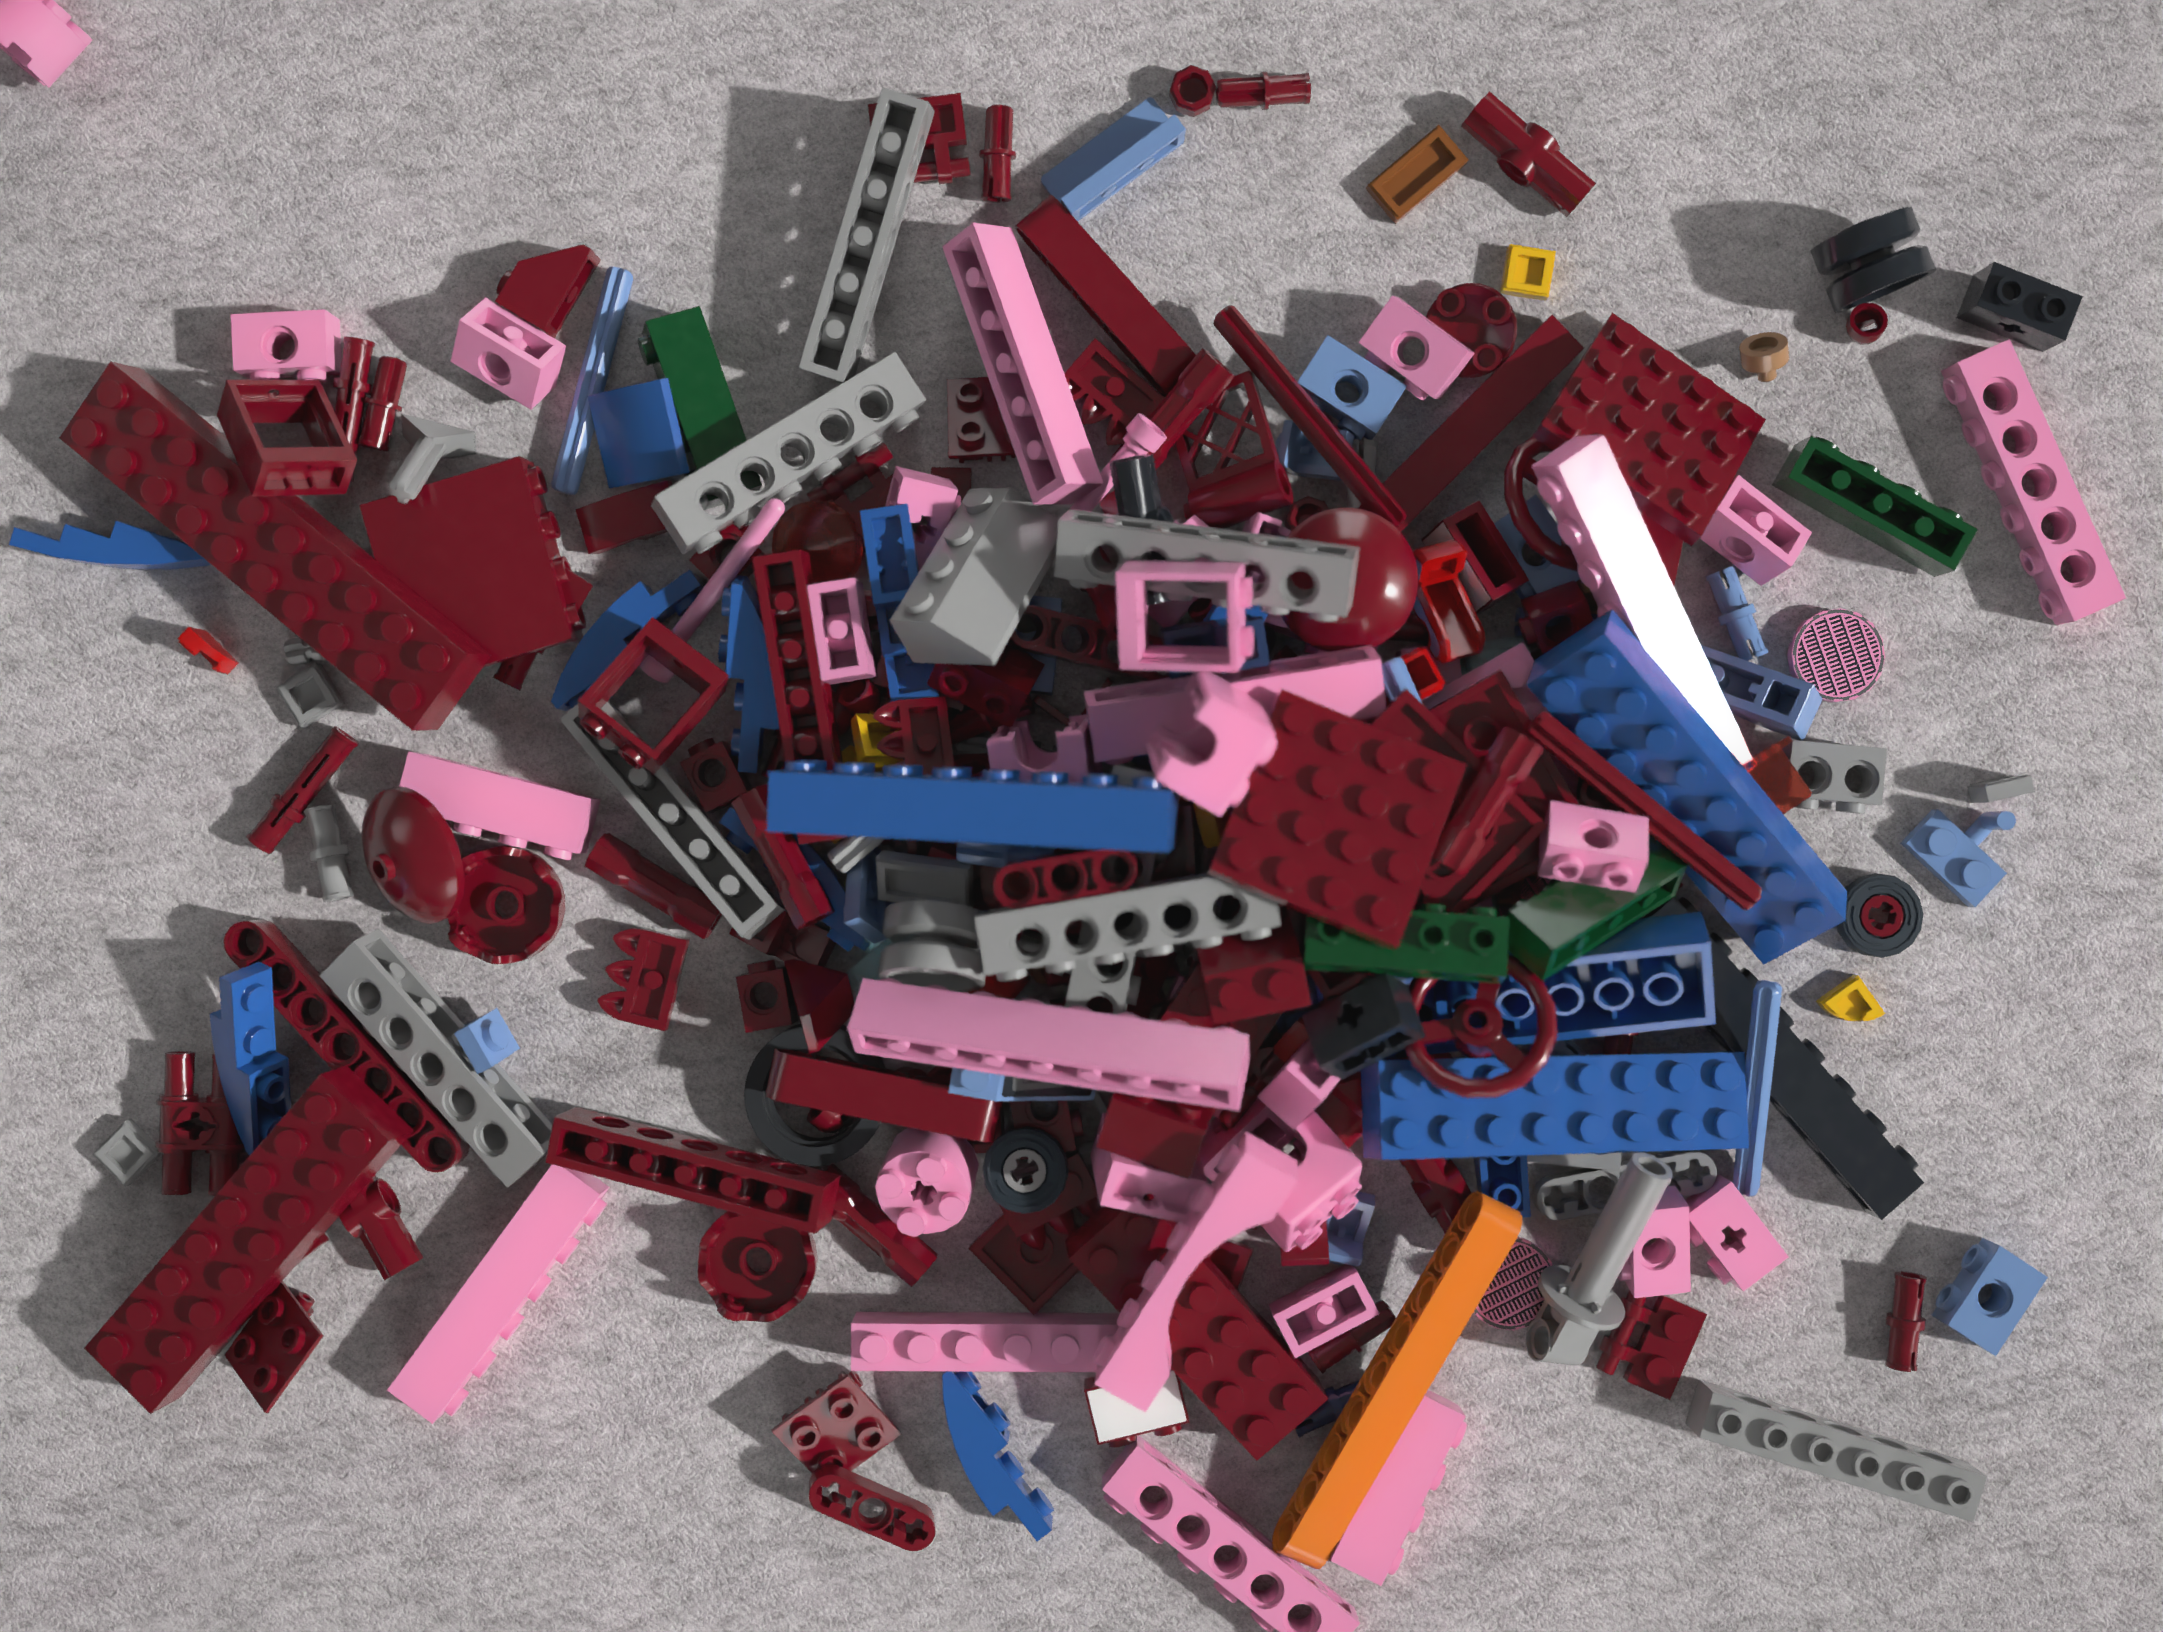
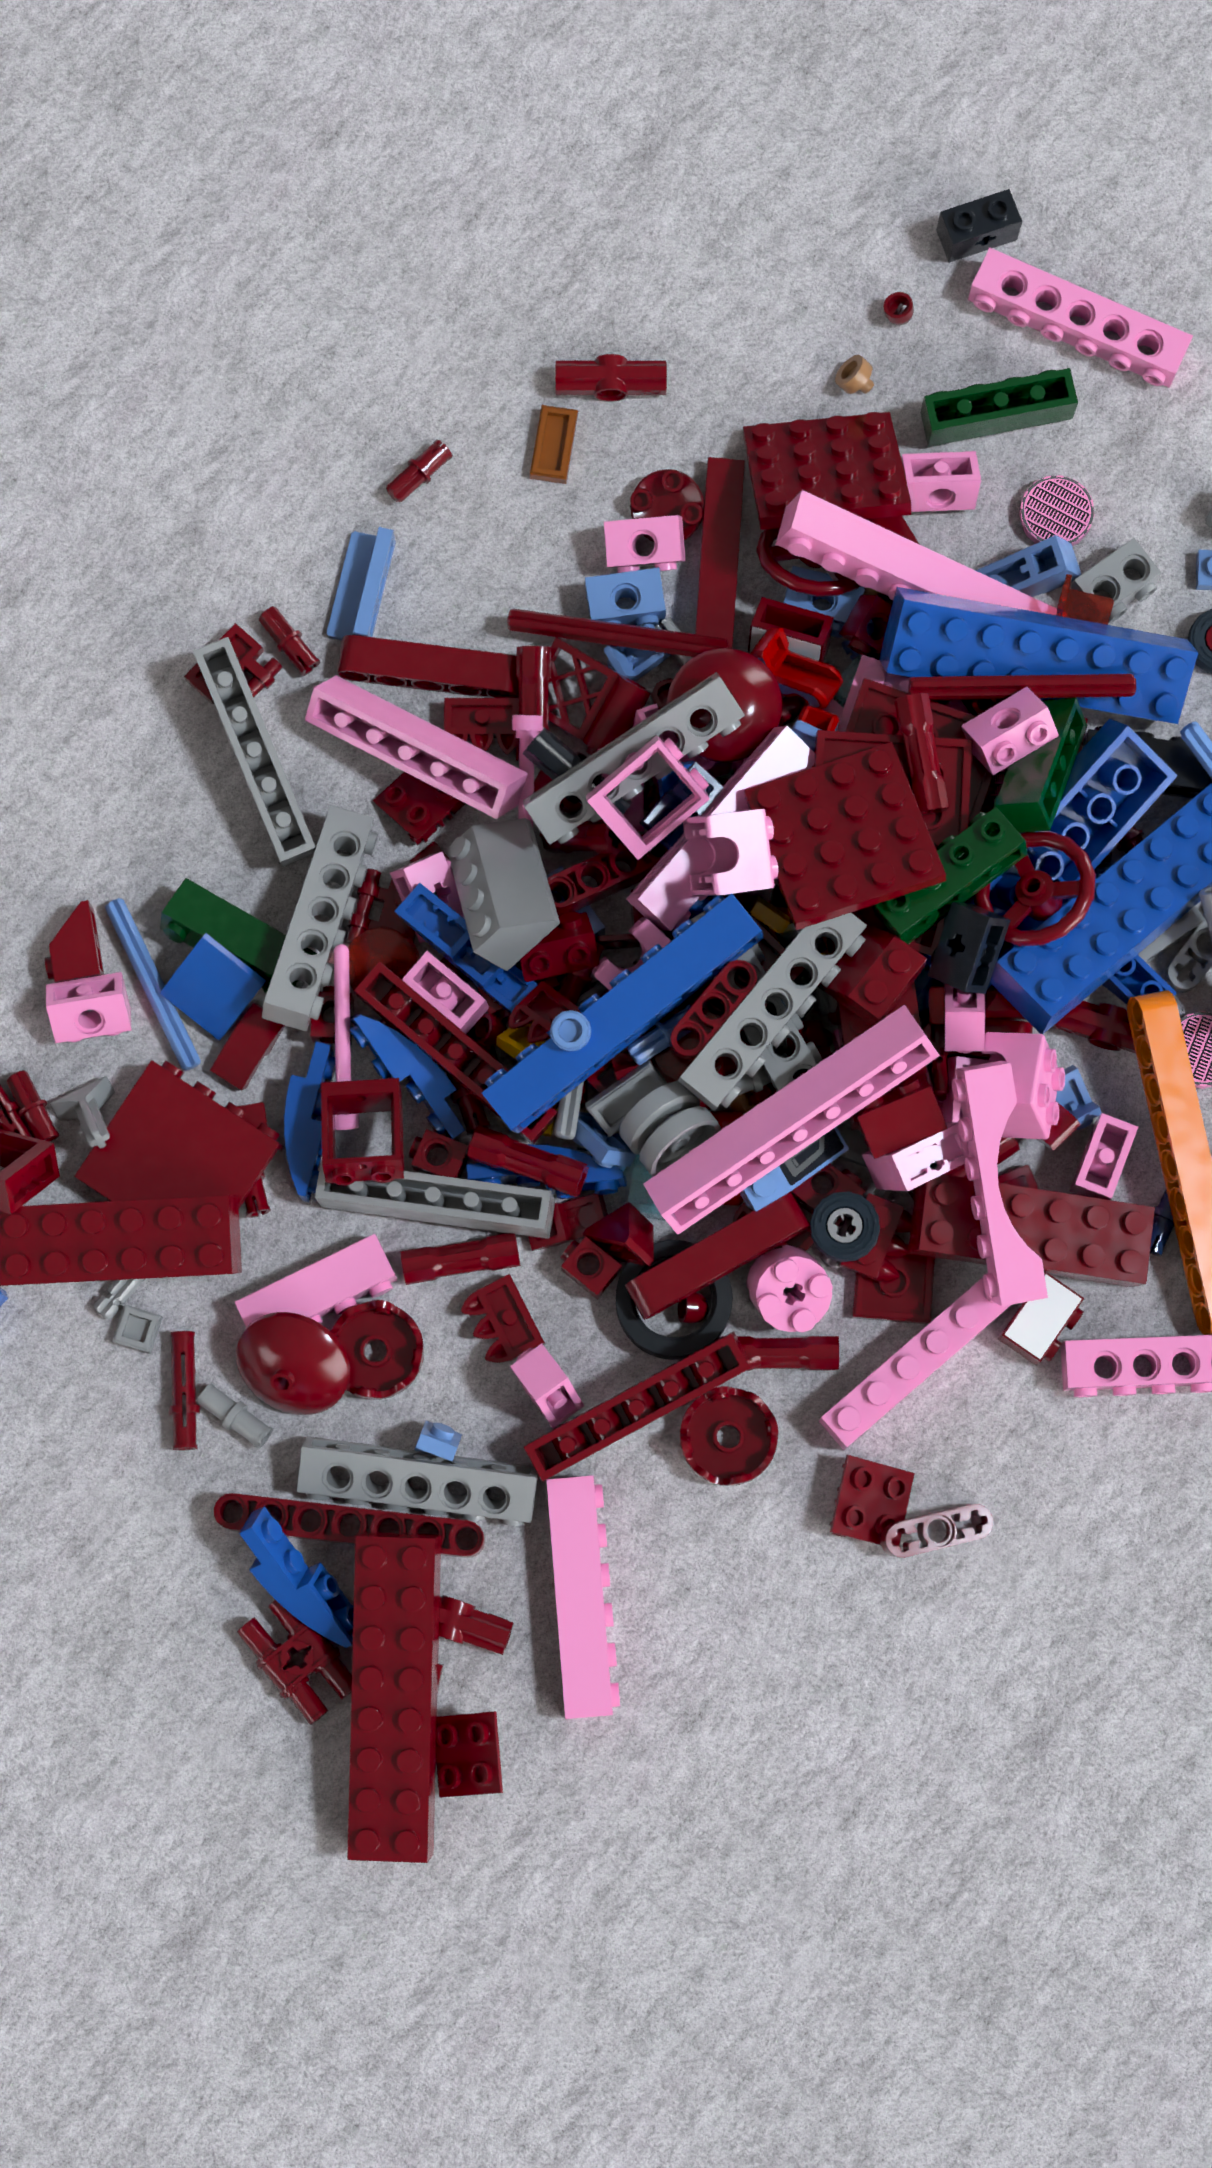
camera: 40 degrees left, 10 degrees down
light grey tile [93,1119,162,1187] -> none
red tile [177,627,239,674] -> none
blue slope [942,1371,1054,1542] -> none
dark red tile [1169,65,1216,117] -> none
dark red axle [1308,1300,1396,1374] -> none
yellow tile [1500,244,1556,301] -> none
medium blue pin [1705,565,1768,661] -> none
black wheel [1810,206,1936,313] -> none
none -> bright pink brick [510,1343,584,1429]
none -> medium blue tile [550,1010,591,1051]

